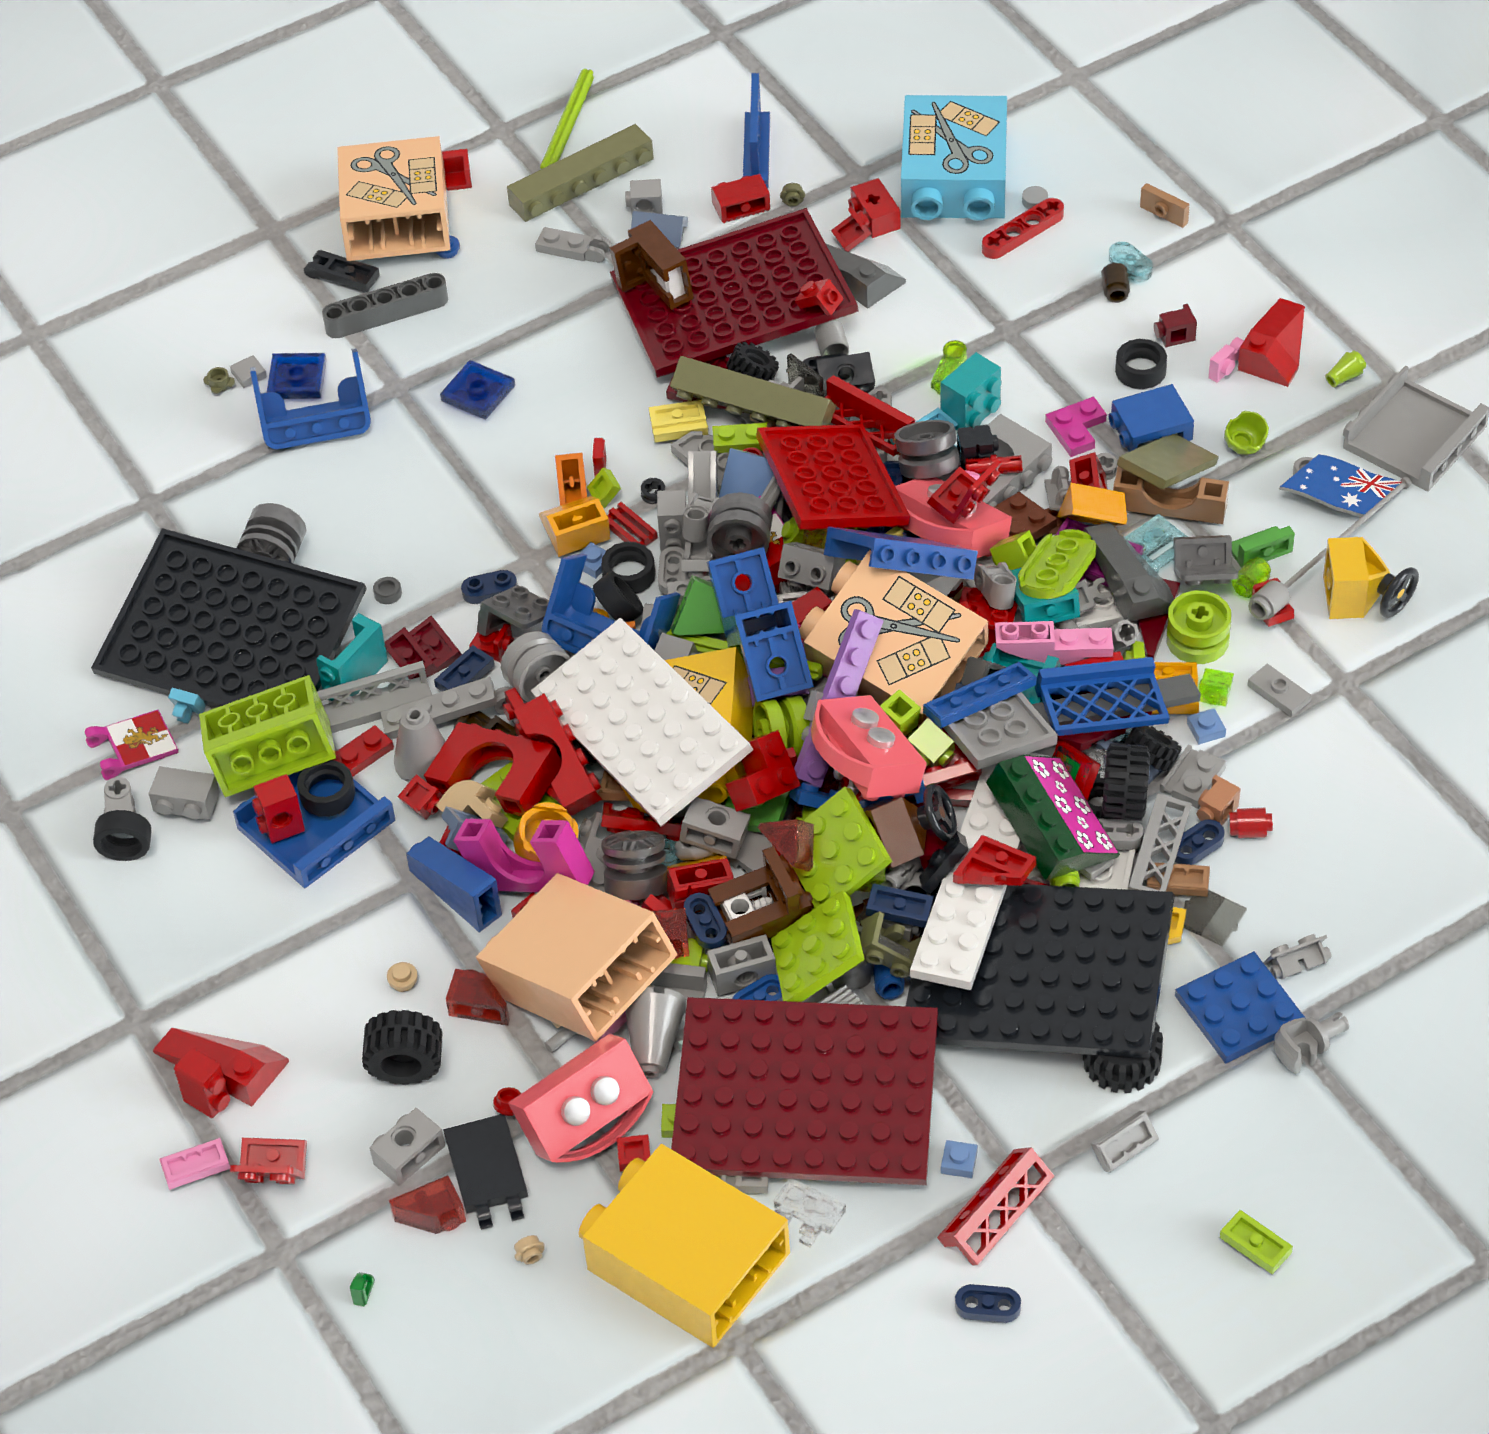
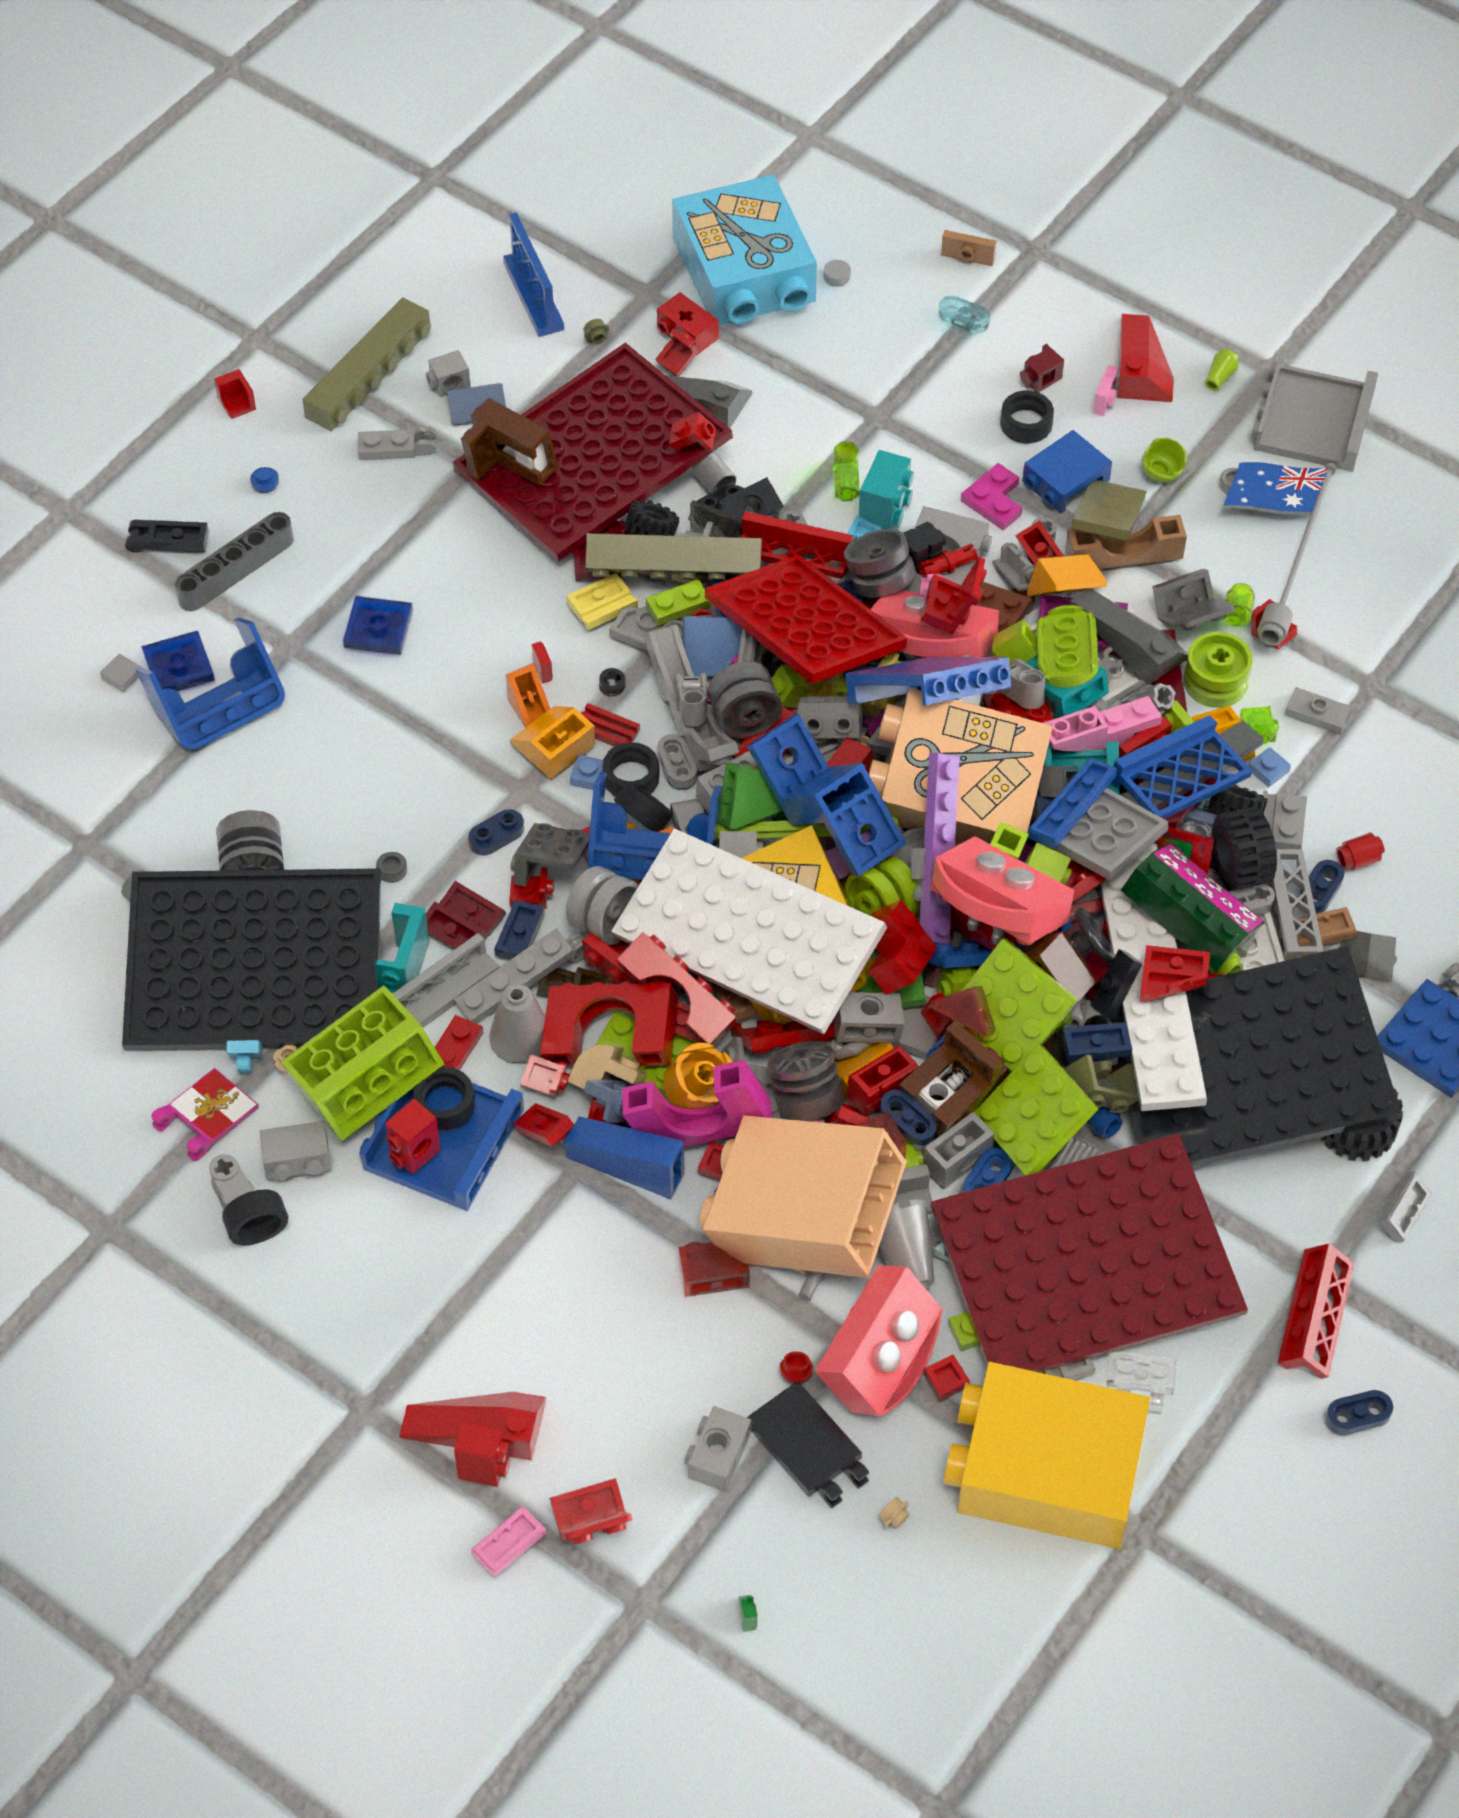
camera: 25 degrees left, 5 degrees up
olive plate [203,367,235,394] -> none
light nougat brick [337,136,451,261] -> none
black tyre [362,1010,443,1085] -> none
tan plate [387,962,418,992] -> none
clear red slope [389,1175,466,1234] -> none
lime axle [540,68,594,169] -> none
lime plate [587,468,621,508] -> none
light grey brick [657,490,687,552] -> none
red brick [711,174,771,223] -> none
medium blue plate [941,1140,978,1178] -> none
red beam [982,198,1064,259] -> none
dark brown brick [1101,262,1130,303] -> none
clear light blue plate [1124,514,1188,574] -> none
nougat brick [1196,774,1241,825] -> none
bright green panel [1232,526,1295,570] -> none
yellow piece [1323,537,1419,619] -> none
none -> red plate [513,1103,574,1147]

